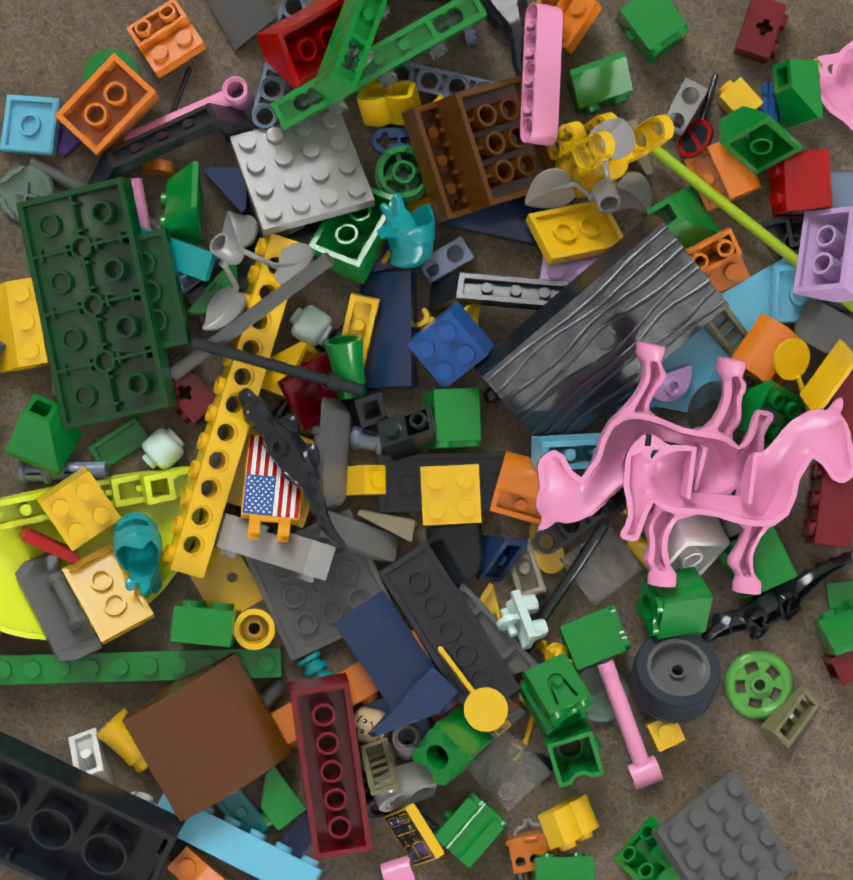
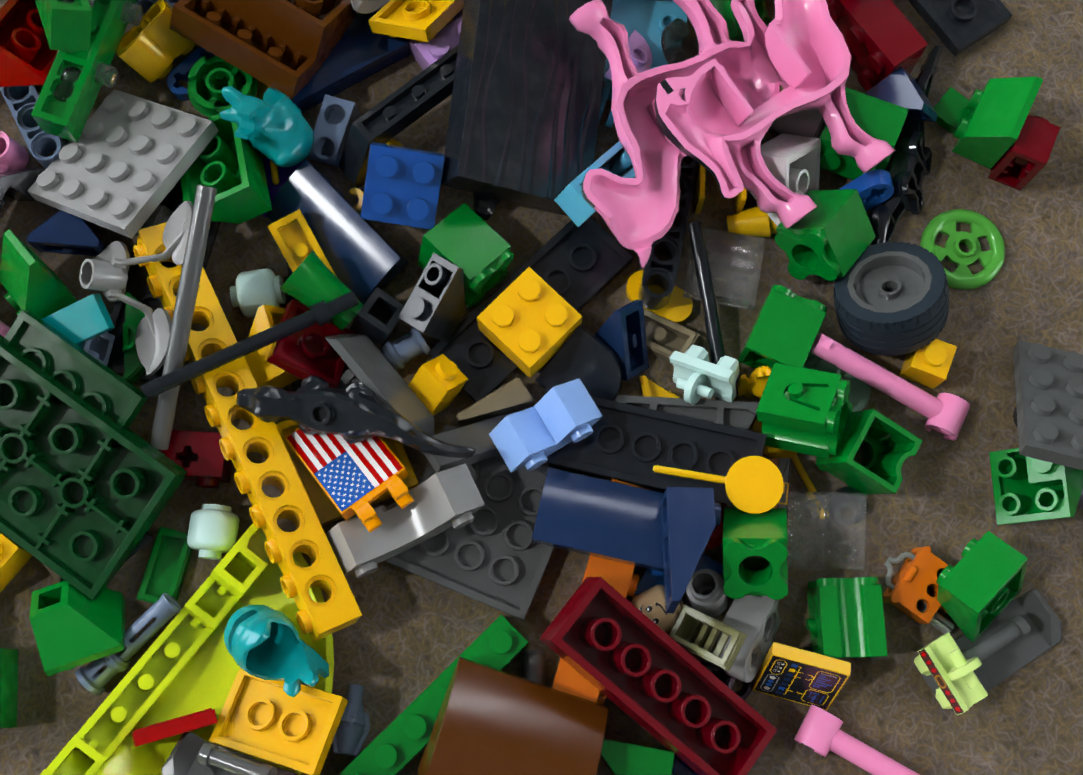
camera: 40 degrees left, 10 degrees down
yellow brick [36,466,121,551] -> none
green brick [170,599,241,647] -> none
yellow piece [189,547,263,613] -> none
yellow plant [234,609,275,650] -> none
teal bush [297,650,335,678] -> none
orange brick [489,451,542,525] -> none
yellow brick [538,793,599,851] -> none
olive slope [760,685,821,749] -> none
none -> sand blue piece [332,684,370,756]
none -> light blue brick [489,378,602,472]
none -> blue beam [838,169,894,212]
none -> dark blue slope [865,66,938,122]

